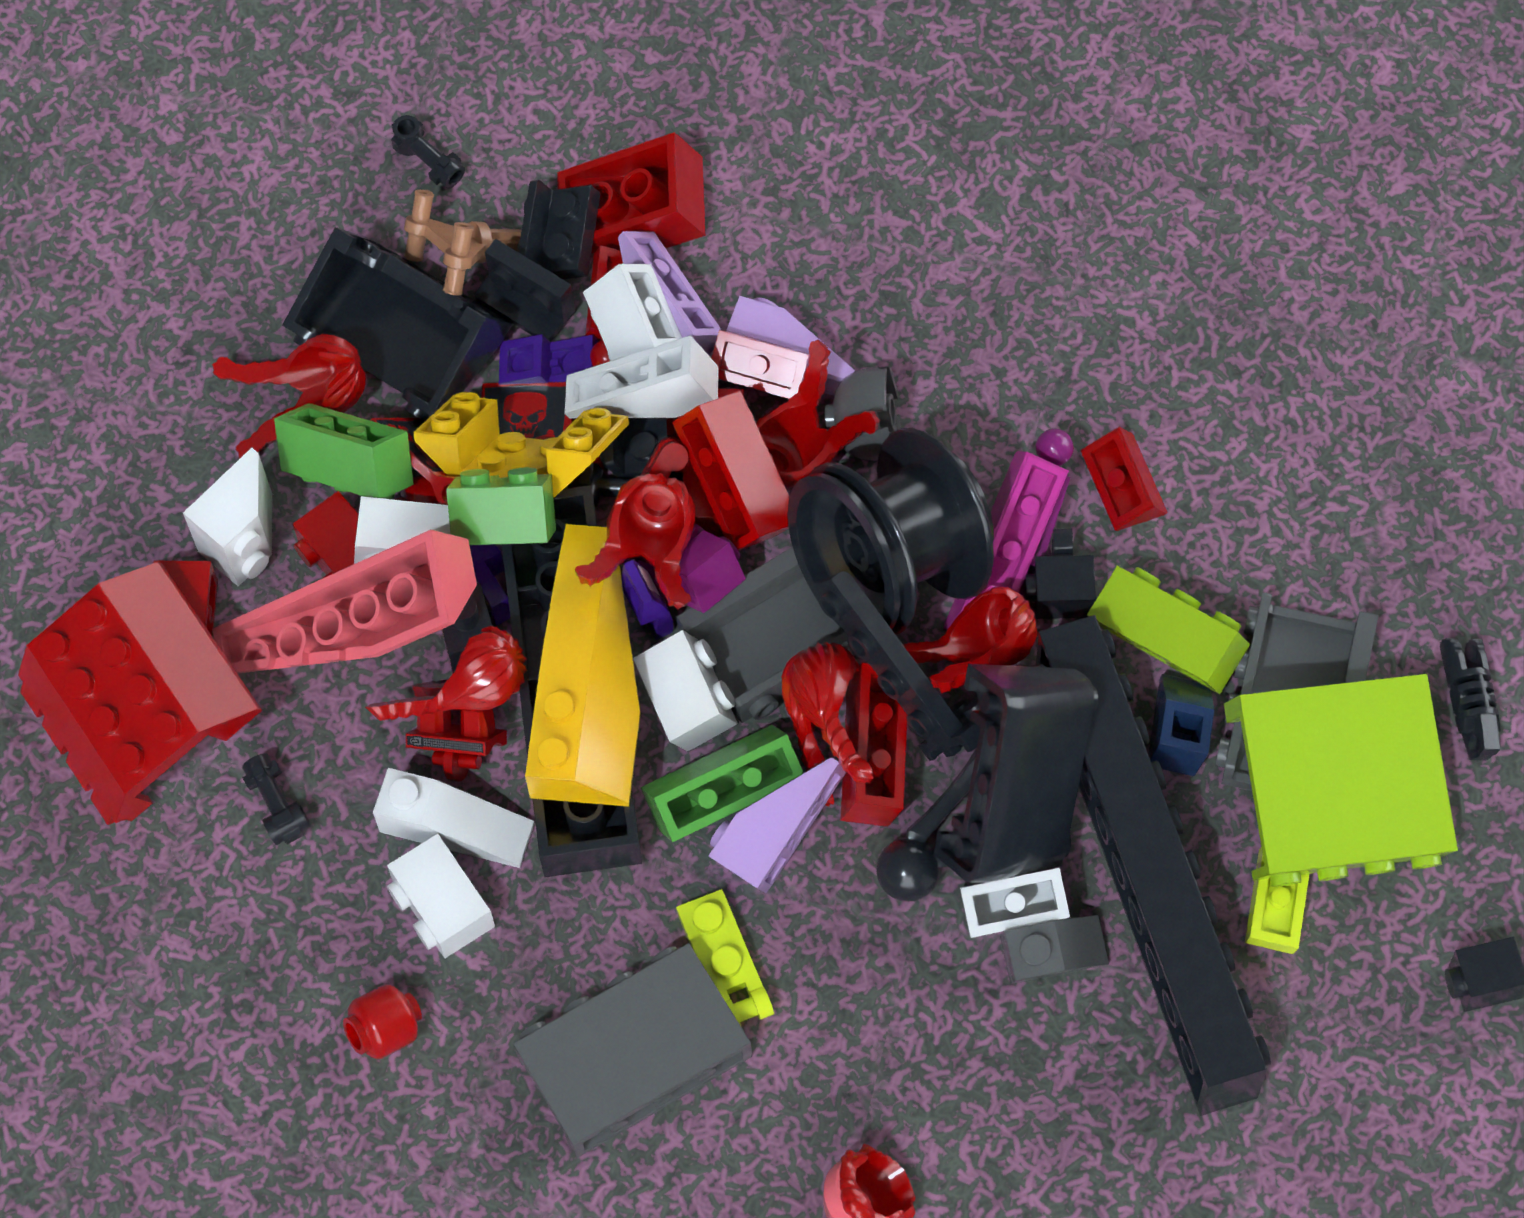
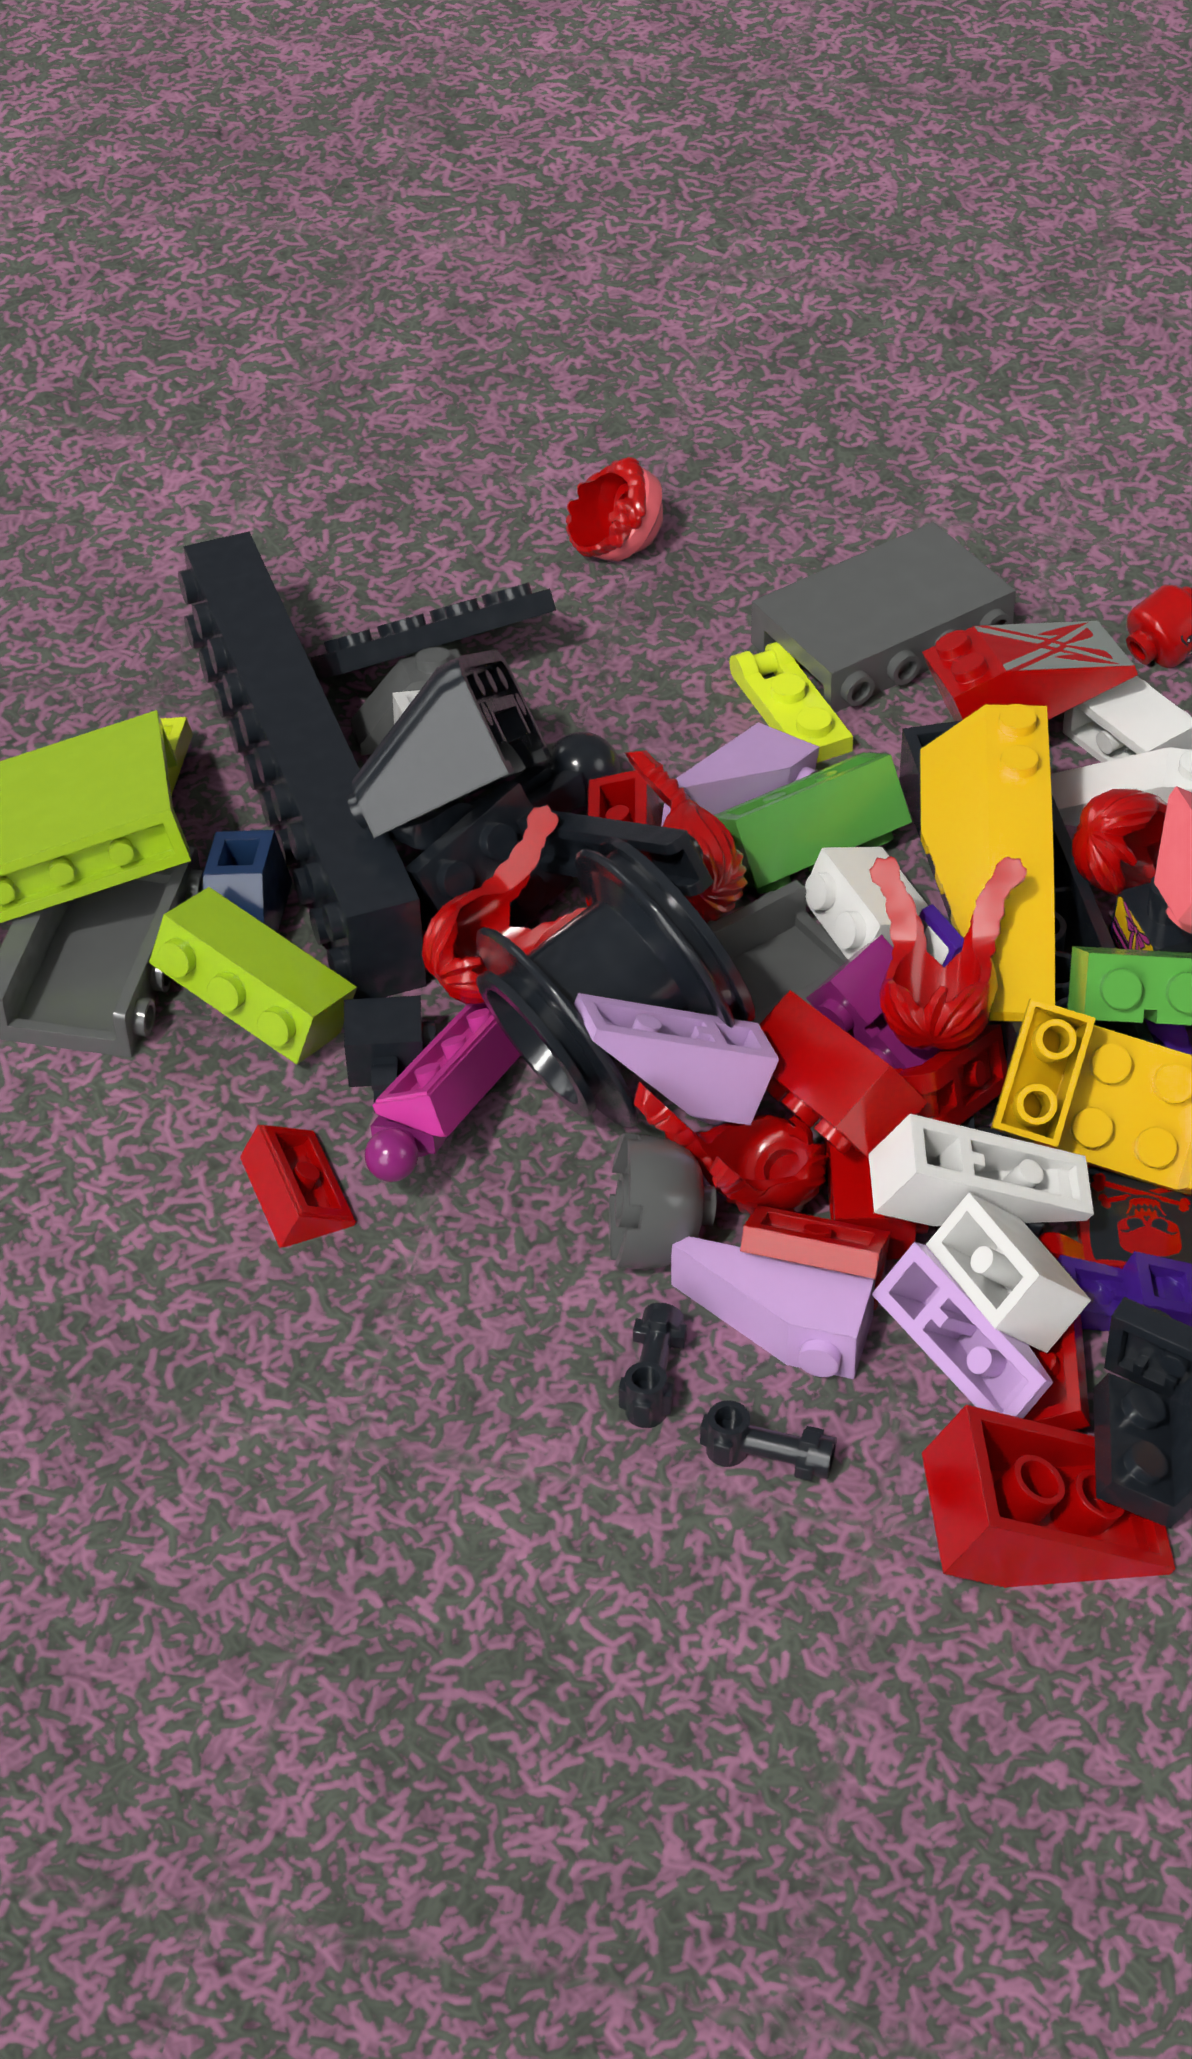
camera: 175 degrees right, 20 degrees down
none -> black plate [311,582,556,679]
none -> lavender slope [574,993,779,1125]
none -> black bar [618,1303,687,1428]
none -> black bar [700,1400,837,1481]
none -> red slope [922,621,1138,721]

